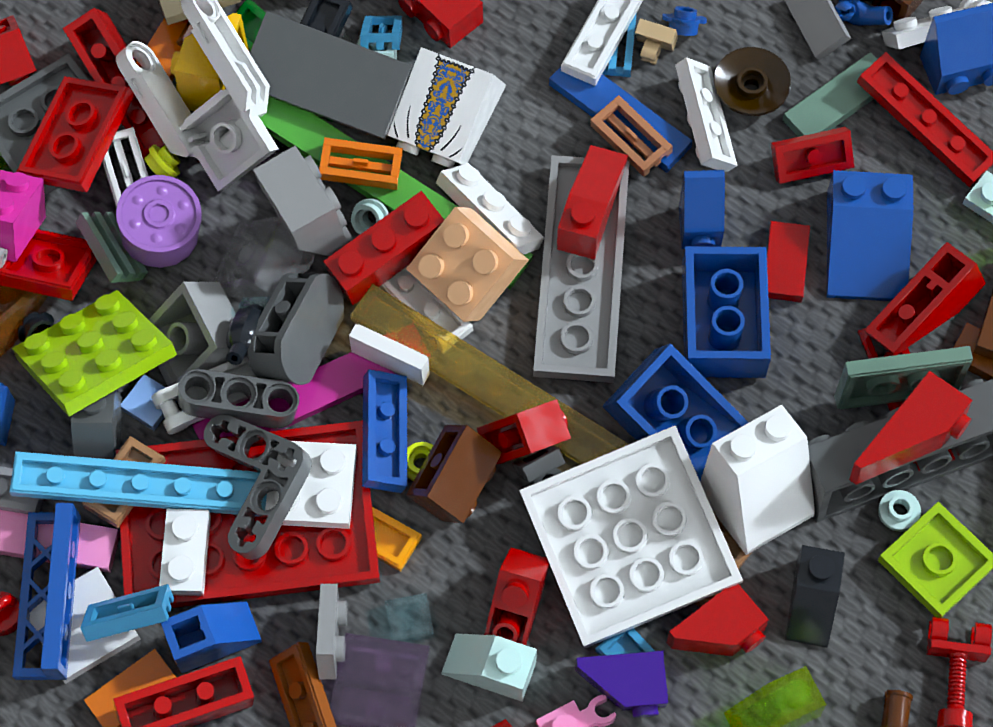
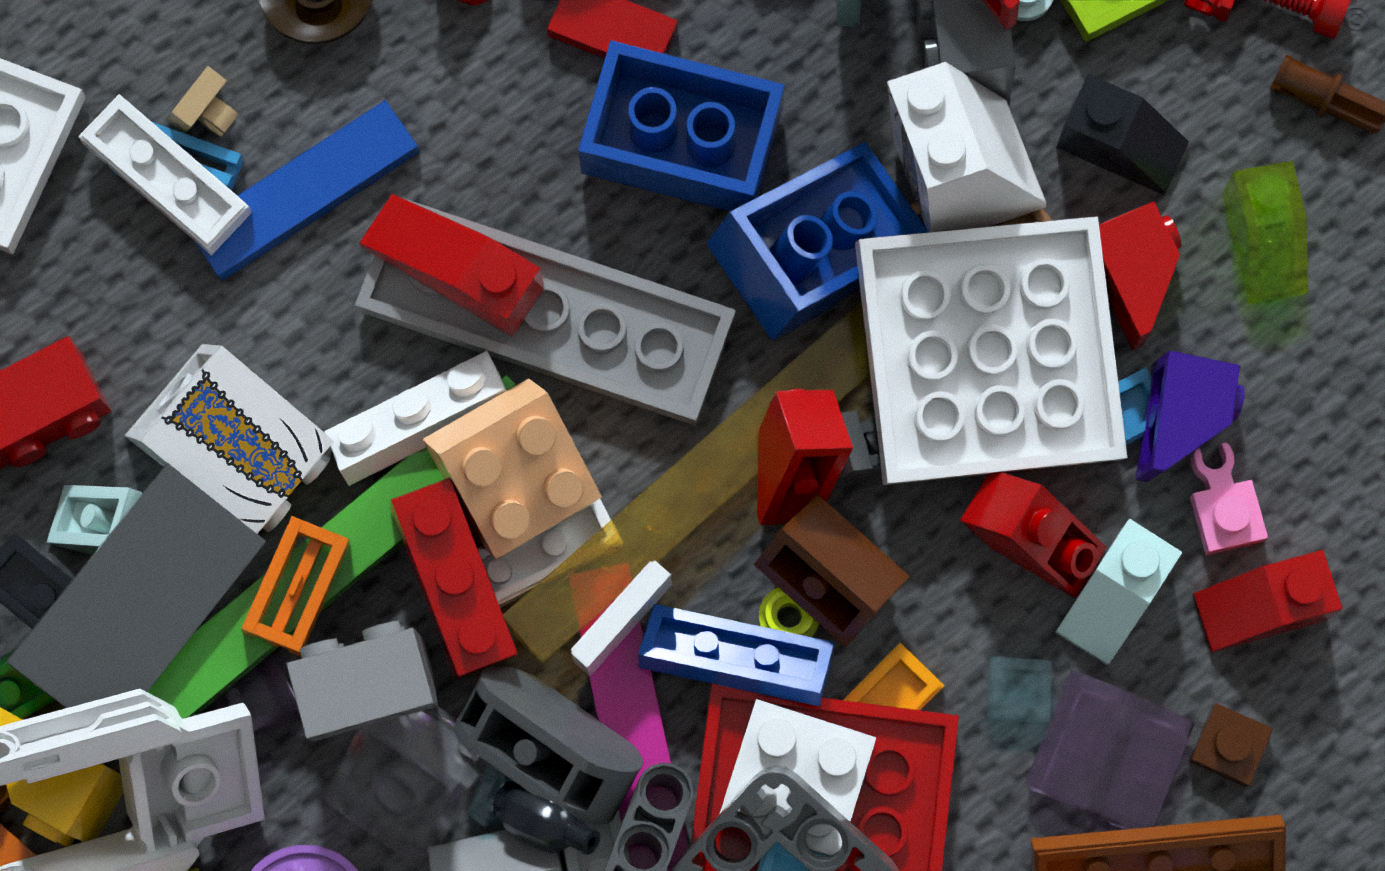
camera: 75 degrees left, 10 degrees up
light grey plate [316,584,347,680] -> none
light aqua plate [351,198,389,234] -> none
dark azure tile [360,16,403,50] -> none
nougat tile [590,95,673,177] -> none
blue plate [662,6,707,36] -> none
white plate [675,57,737,172] -> none
blue slope [679,170,725,249] -> none

